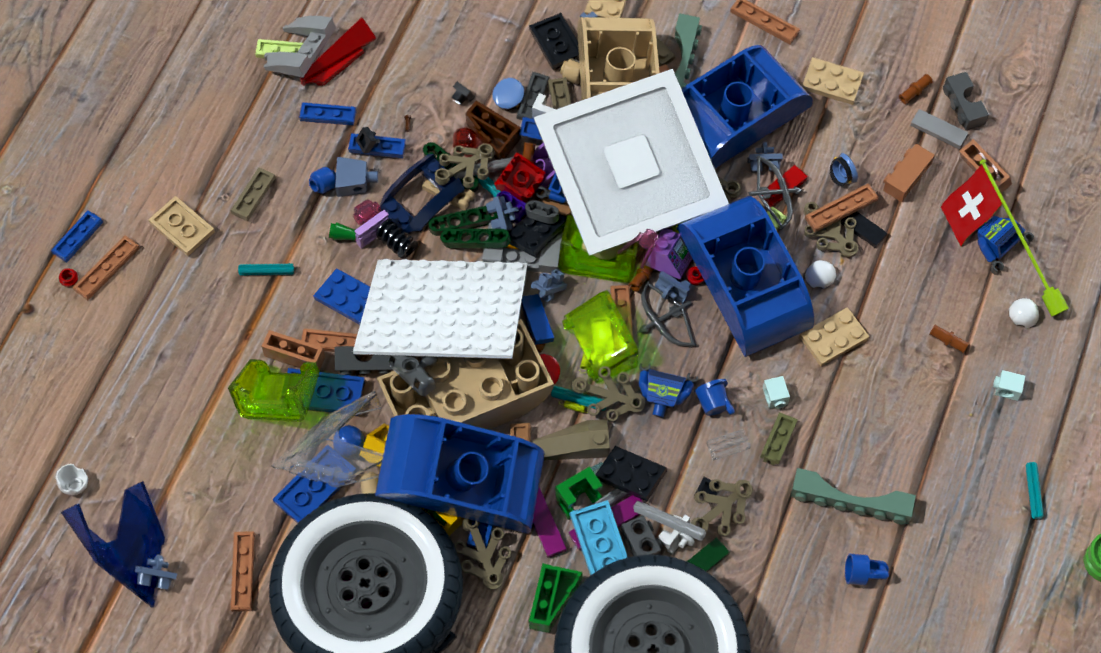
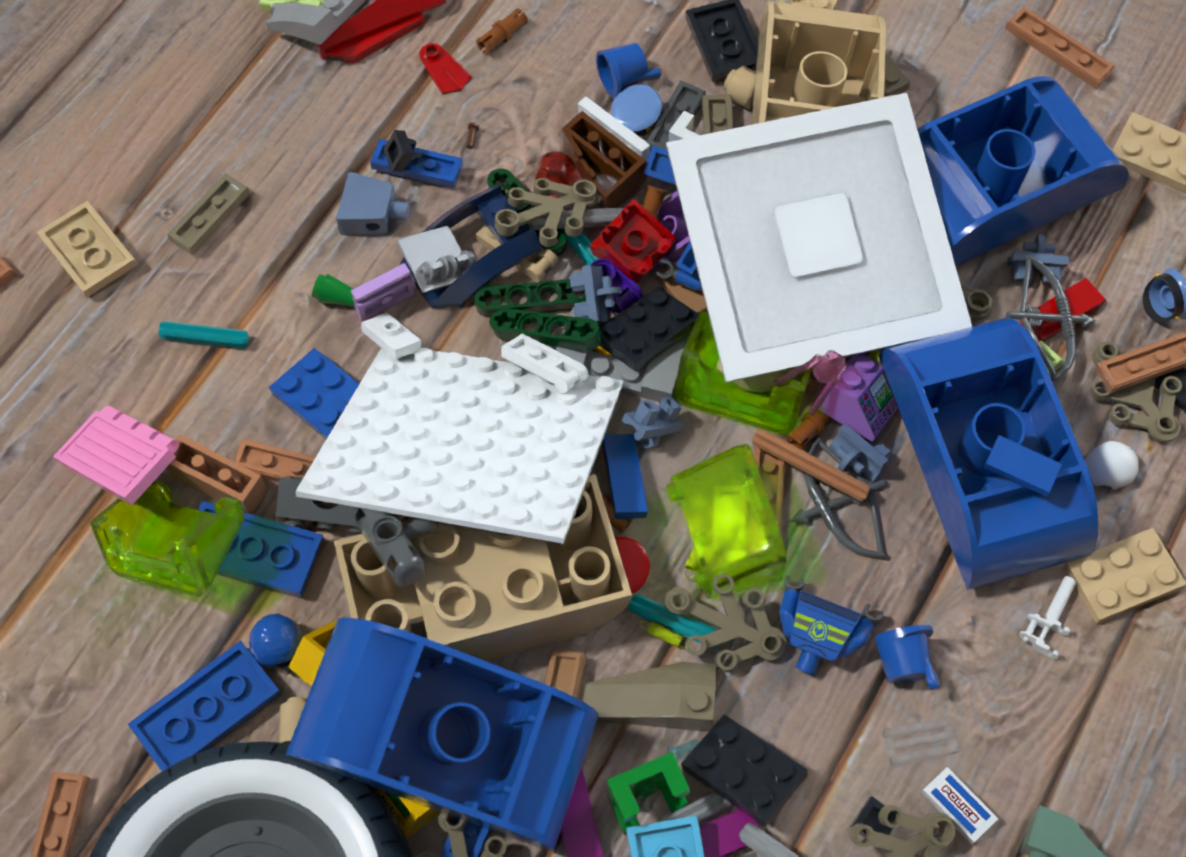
camera: 10 degrees right, 0 degrees up
clear windscreen [271,390,383,488] -> none
blue tile [299,102,356,126] -> none
blue head [309,167,336,194] -> none
clear pink head [353,199,381,226] -> none
black piece [376,219,418,258] -> none
black tile [452,81,475,105] -> none
dark grey beam [525,200,559,224] -> none
sand green arch [674,13,702,89] -> none
red plate [686,267,704,285] -> none
olive hinge [760,412,798,466] -> none
light aqua brick [762,376,790,409] -> none
none -> bright pink hinge [53,406,179,505]
none -> white plate [361,313,421,359]
none -> light grey hinge [396,225,476,293]
none -> red piece [419,43,472,95]
none -> dark orange pin [476,8,528,54]
none -> white plate [501,334,588,393]
none -> white plate [578,96,650,163]
none -> blue hat [596,43,662,98]
none -> nougat axle [752,429,871,502]
none -> tile [921,767,998,844]
none -> blue tile [984,435,1062,497]
none -> white piece [1019,576,1076,659]

